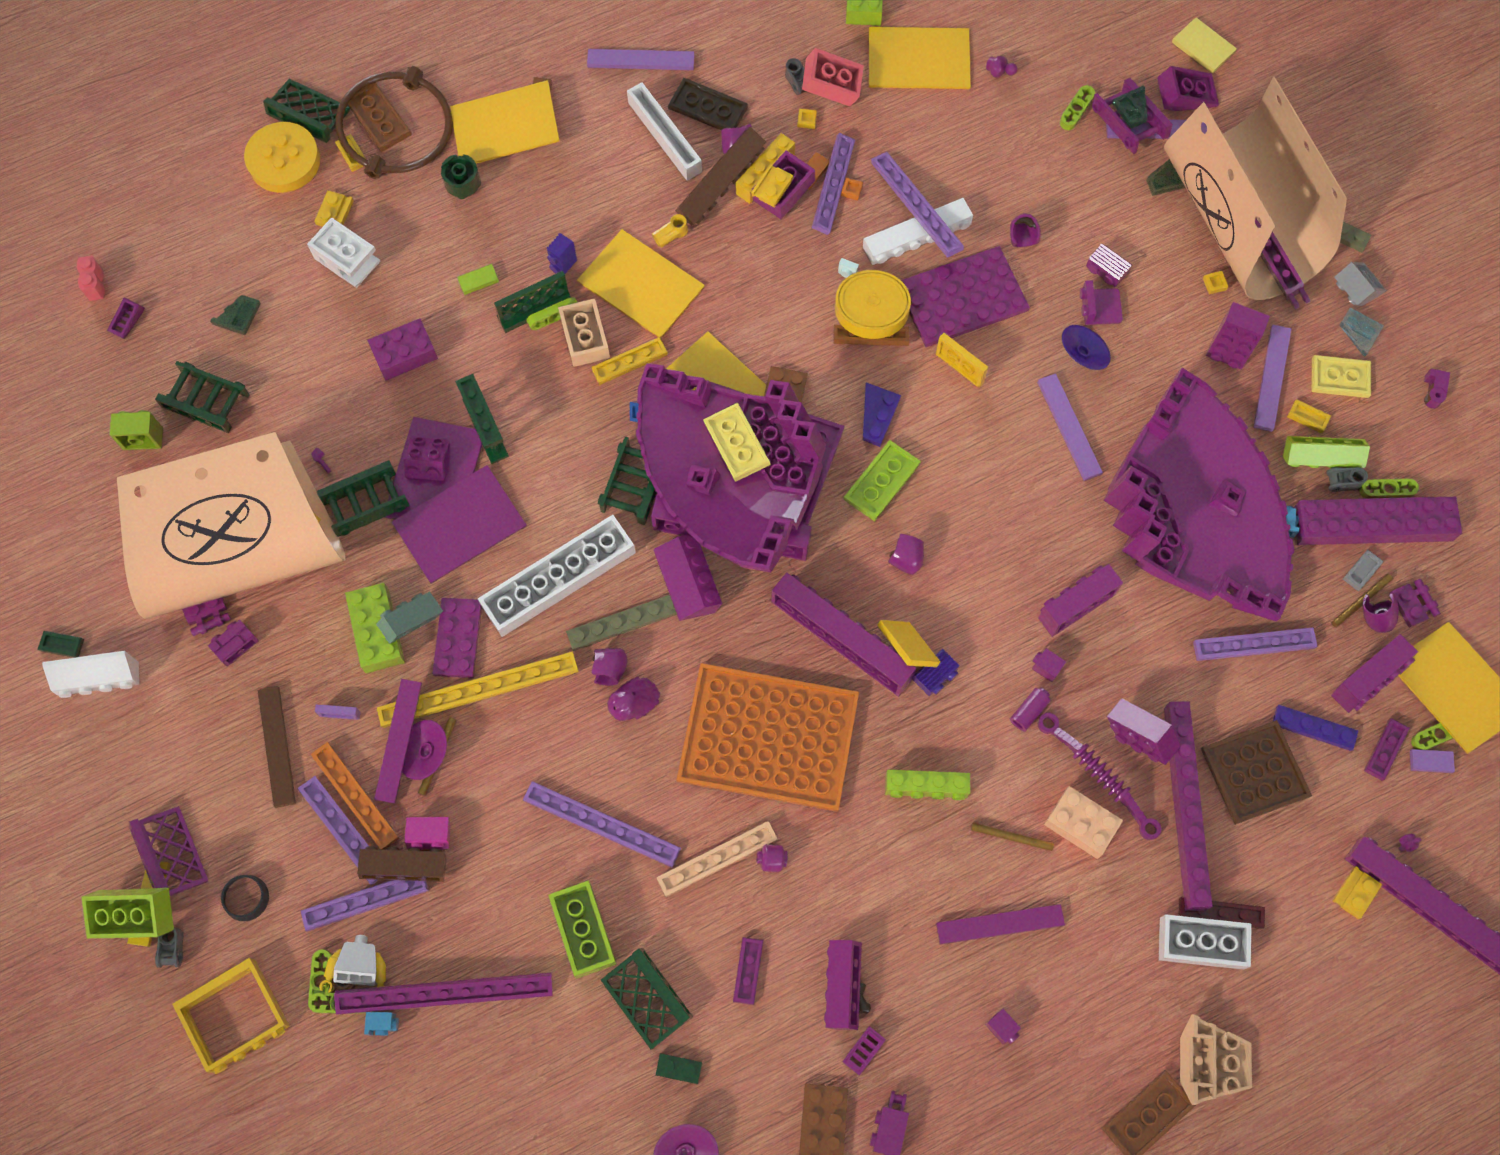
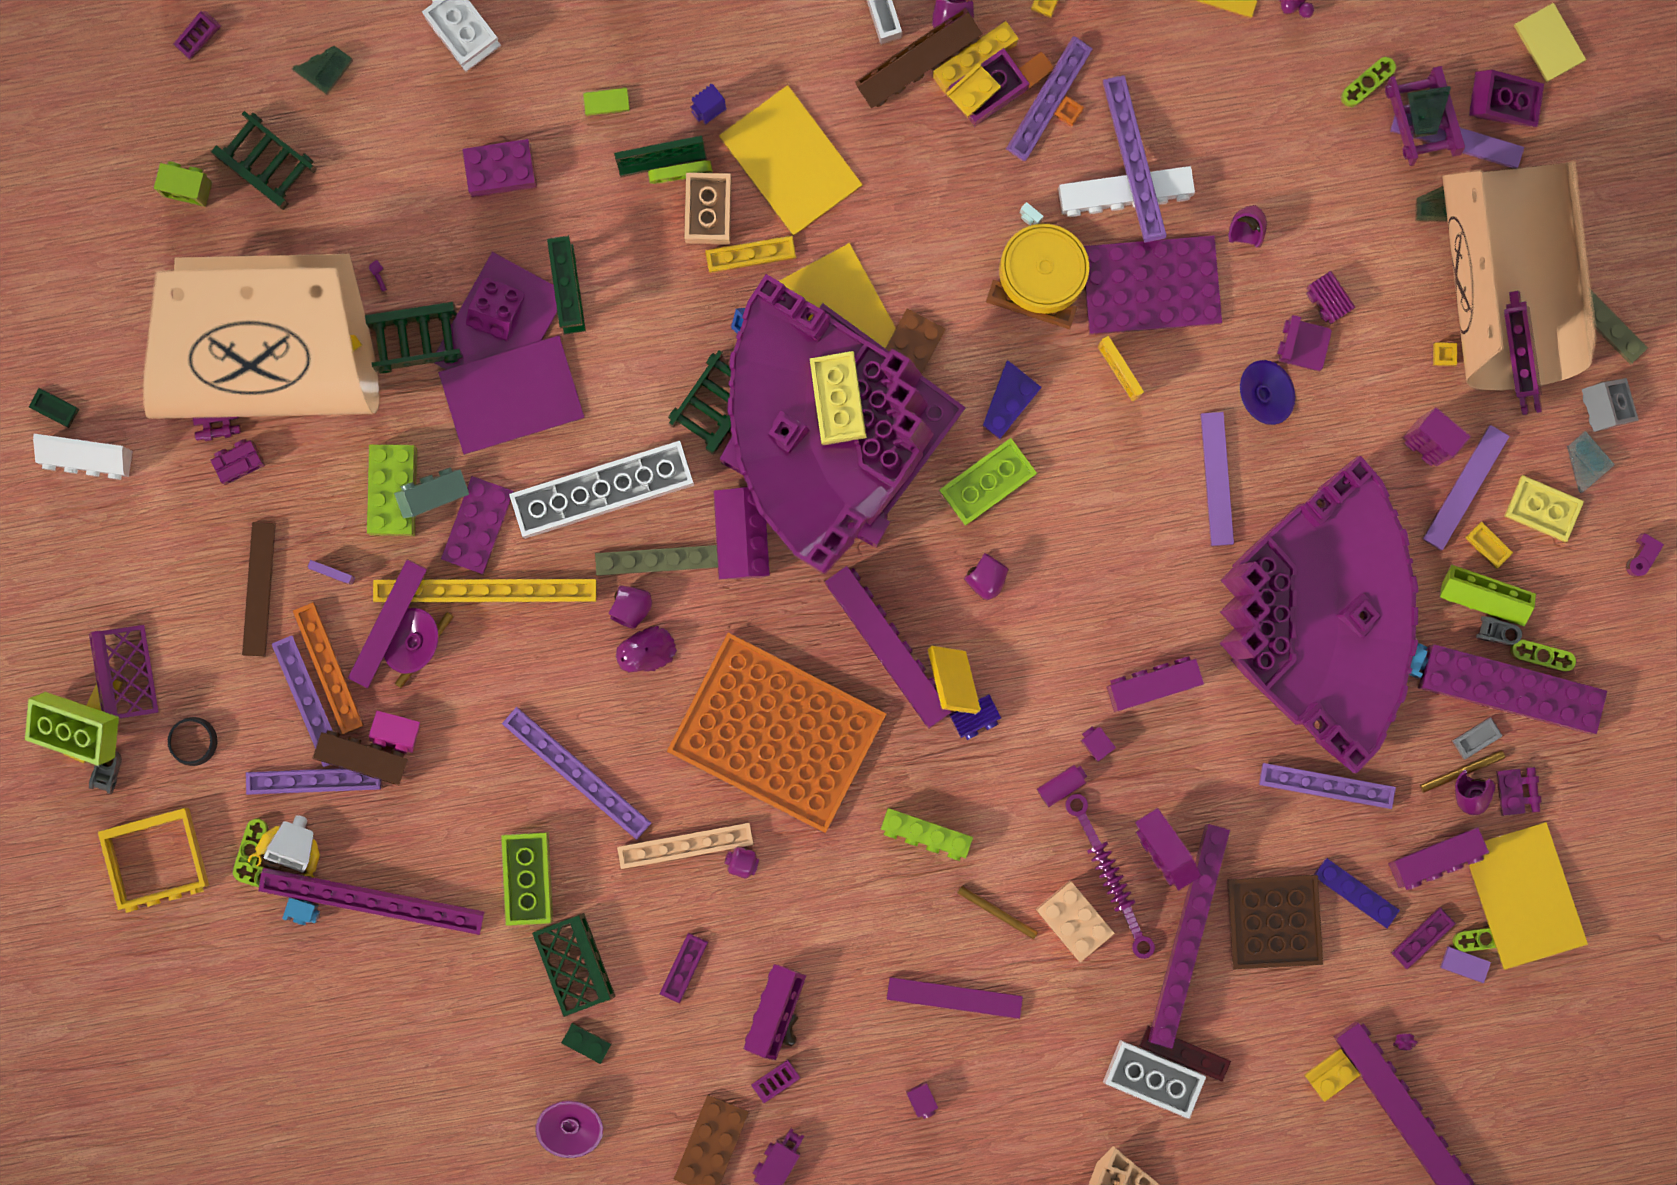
camera: 15 degrees right, 15 degrees up
yellow piece [652,214,688,248] -> none

